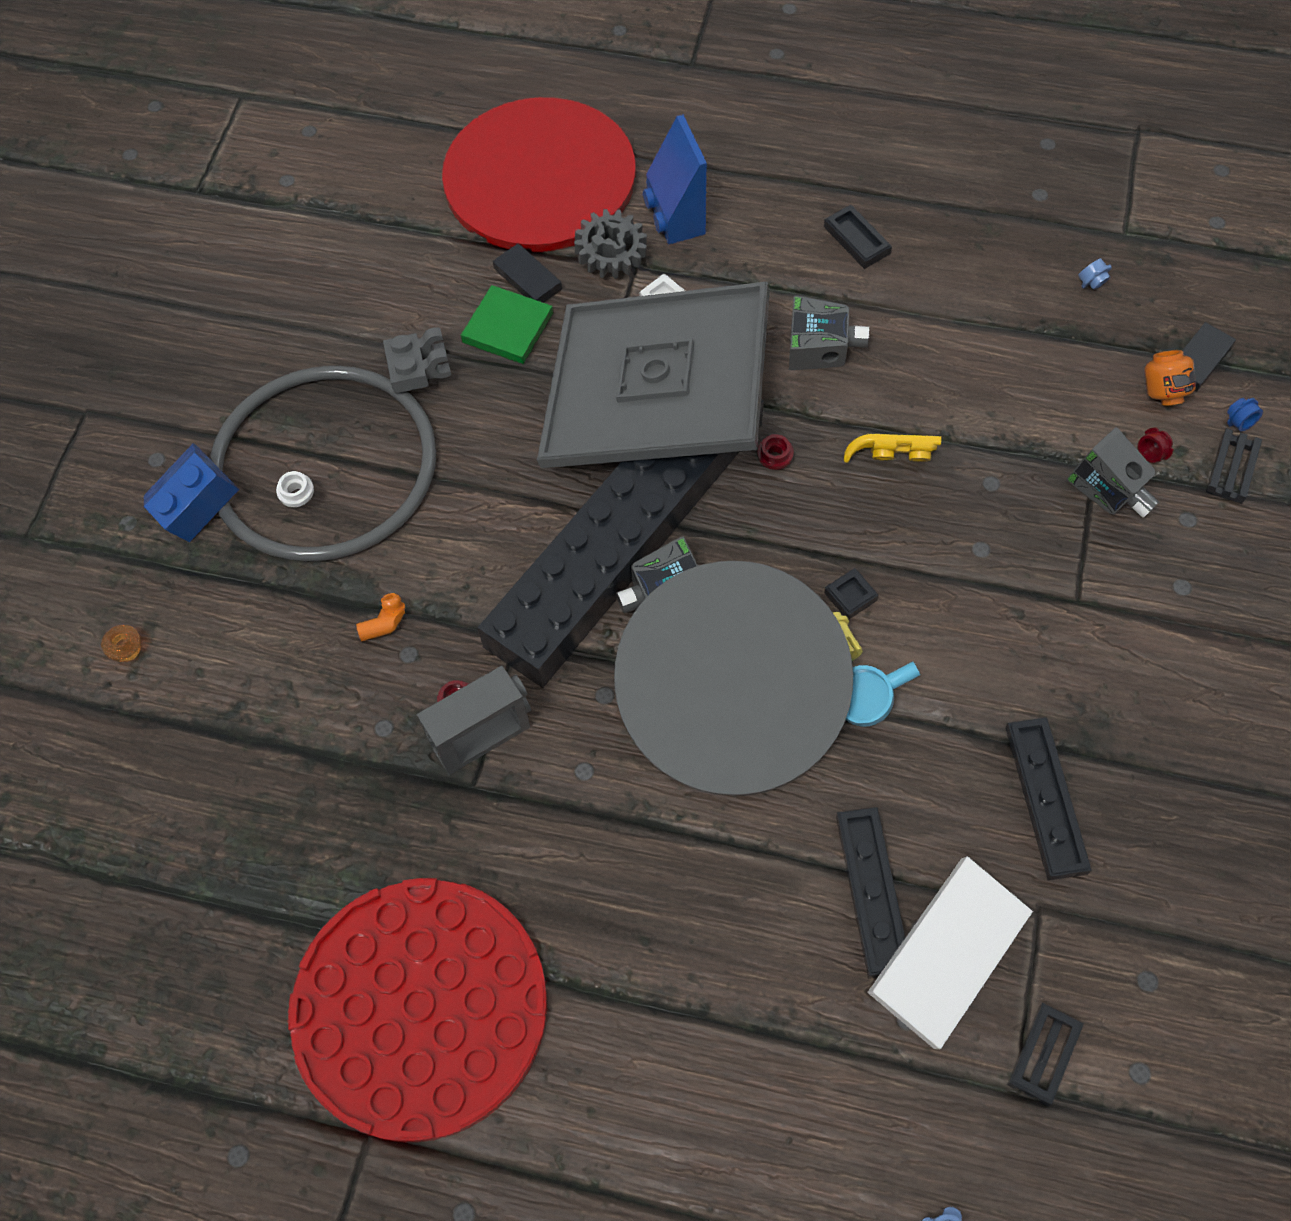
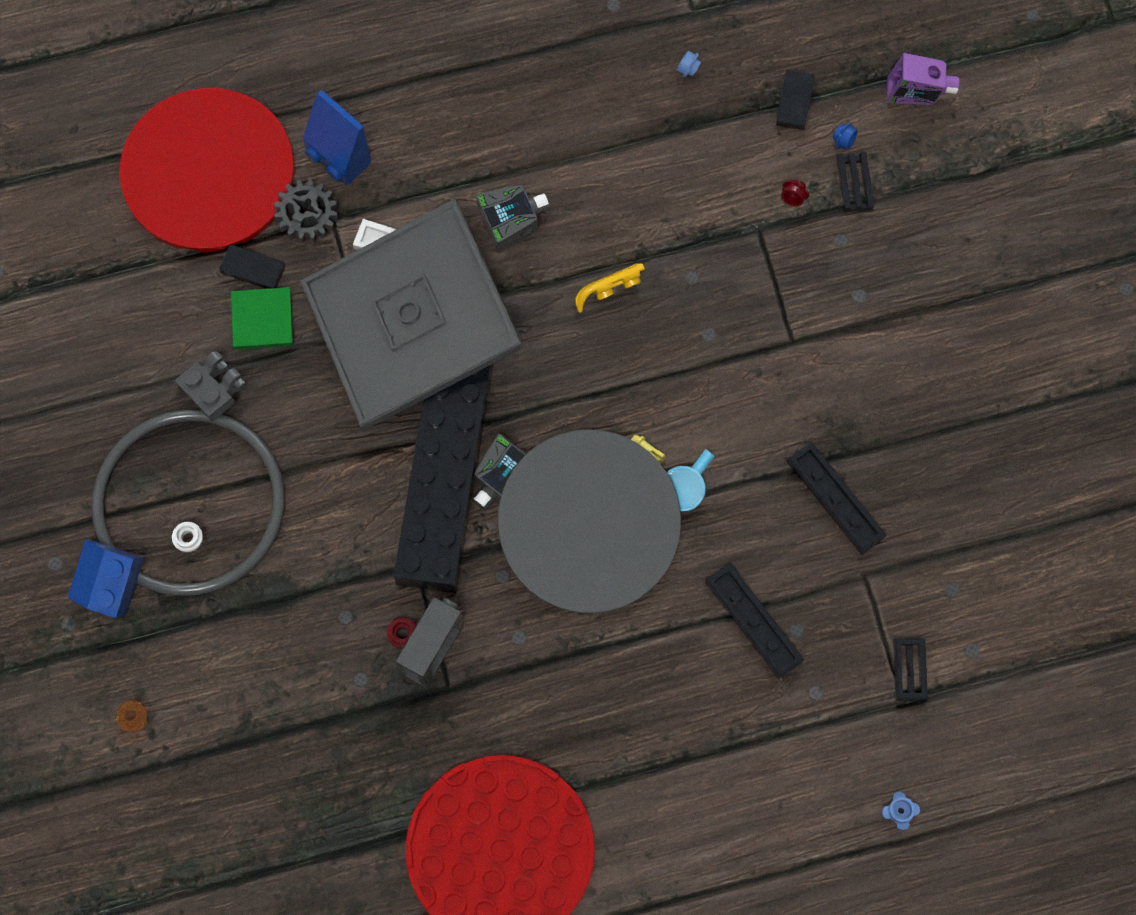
camera: 30 degrees left, 10 degrees up
orange arm [356,593,405,642] -> none
dark red plate [757,434,794,470] -> none
black tile [824,205,892,269] -> none
black tile [824,568,879,620] -> none
white tile [867,856,1033,1049] -> none
dark grey torso [1066,427,1159,518] -> none
orange head [1145,350,1196,406] -> none

